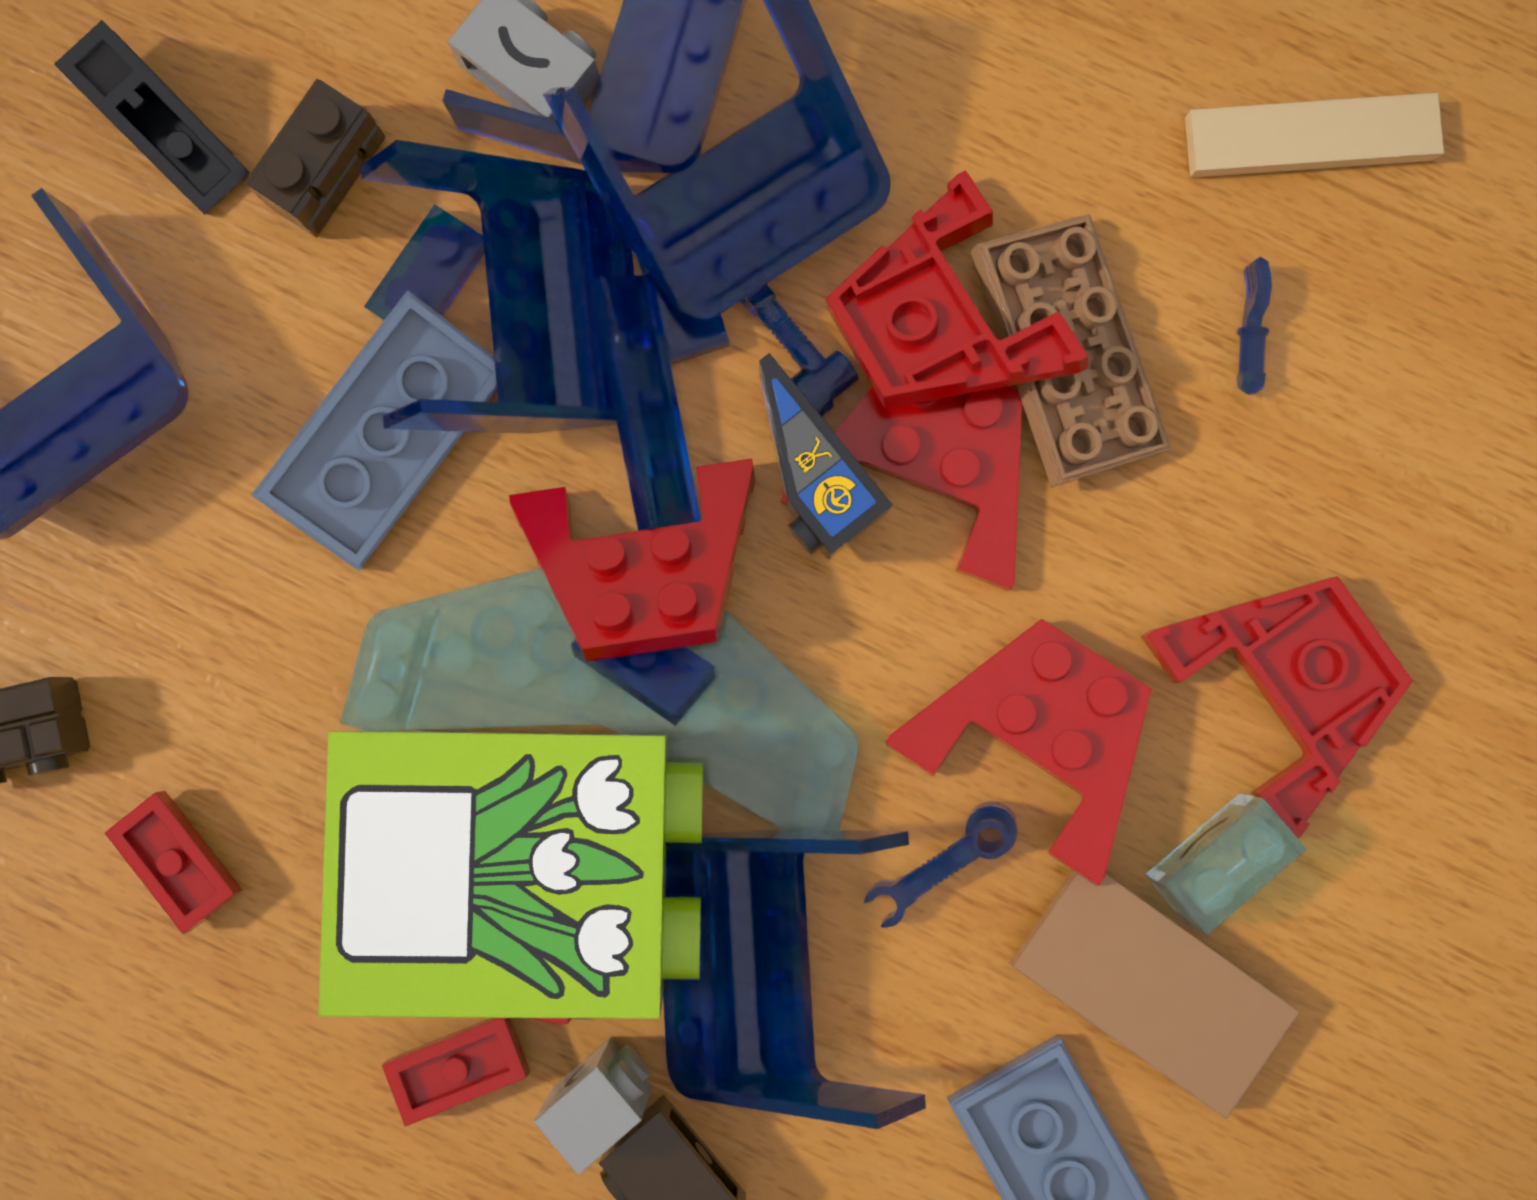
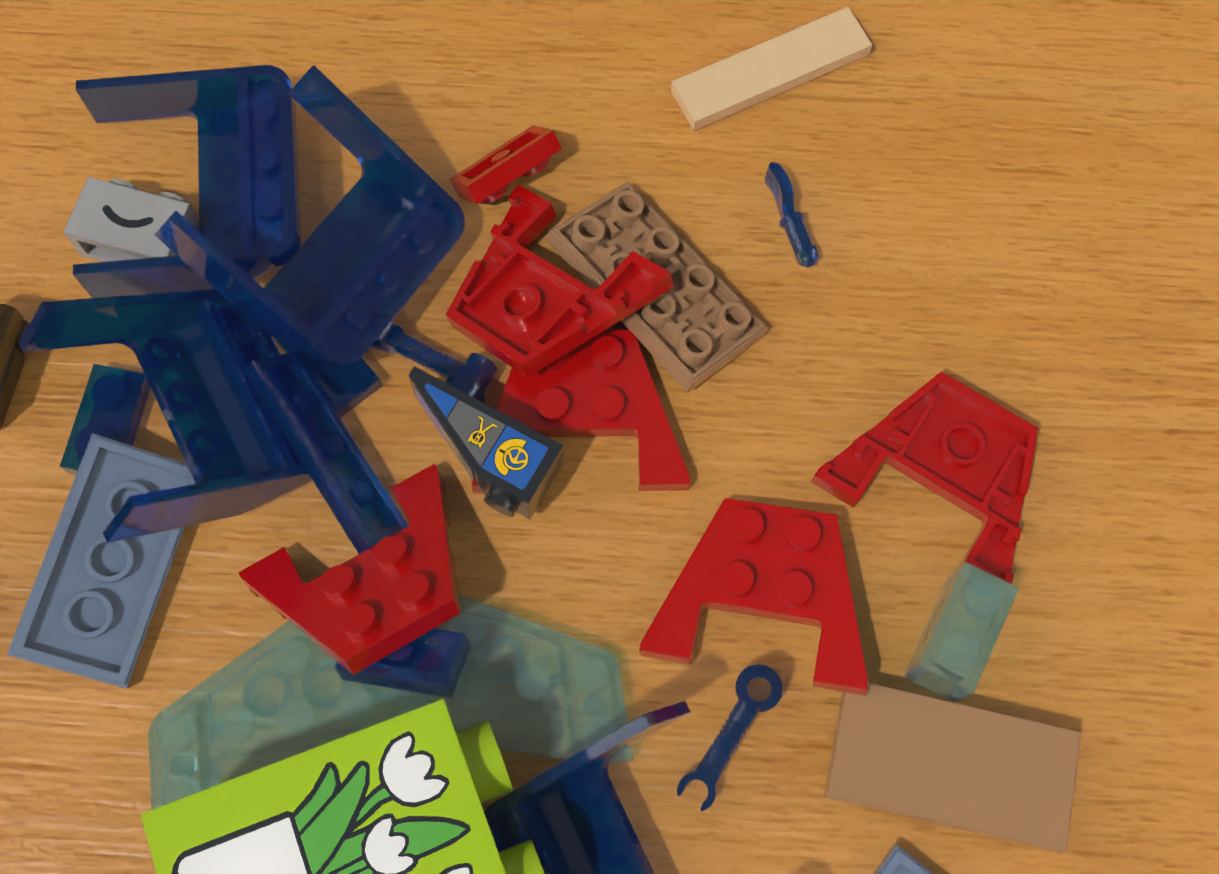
camera: 25 degrees left, 15 degrees down
none -> red plate [449,125,562,205]

